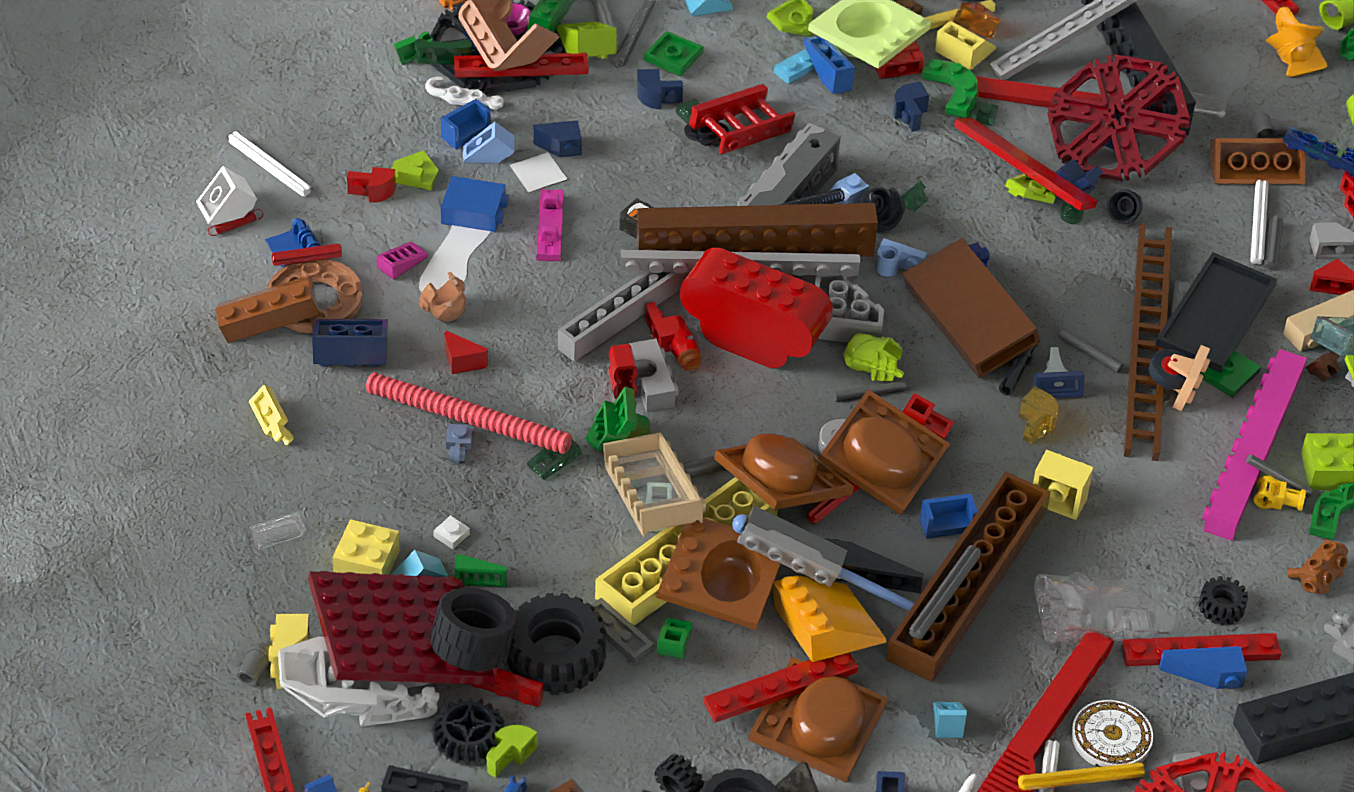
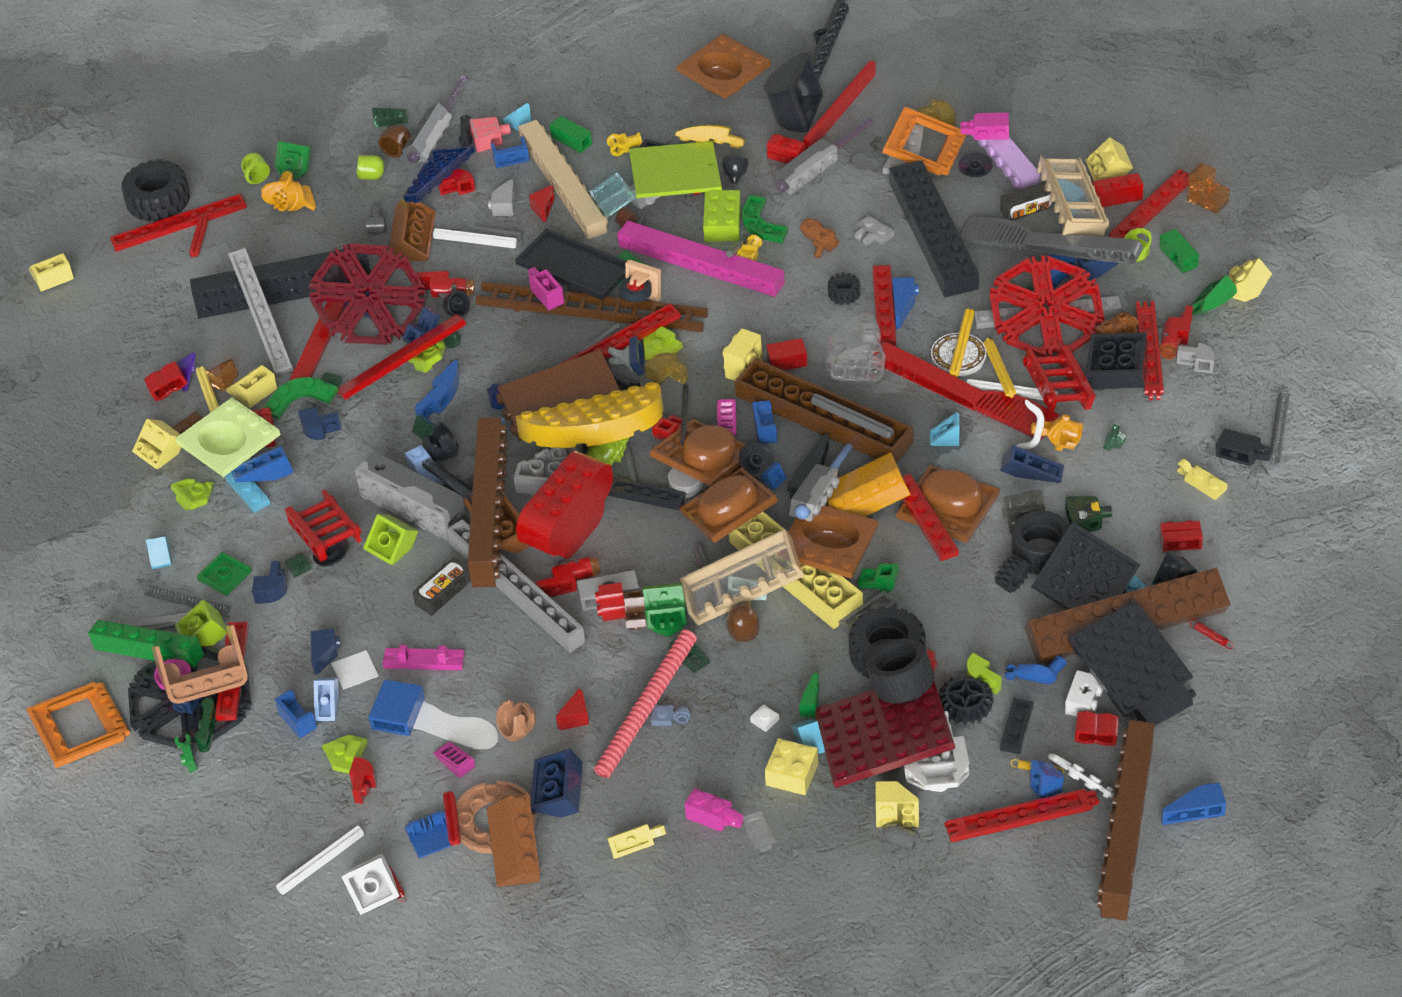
camera: 80 degrees left, 0 degrees up
white piece [425,77,503,109] -> none
light grey plate [620,250,860,277] -> none
none -> lime slope [363,514,419,565]
none -> blue slope [415,360,460,423]
none -> red plate [416,271,475,299]
none -> yellow brick [516,382,664,448]
none -> dark pink hinge [528,267,564,310]
none -> red tile [558,303,681,365]
none -> black plate [608,477,686,511]
none -> reddish brown brick [624,590,647,630]
none -> lime plate [643,326,683,360]
none -> black axle [680,384,688,445]
none -> dark pink hinge [684,788,744,831]
none -> dark pink slope [717,399,737,436]
none -> reddish brown piece [726,601,760,642]
none -> black dish [739,442,774,478]
none -> blue tile [761,463,787,490]
none -> red brick [766,338,808,371]
none -> yellow axle [949,308,974,377]

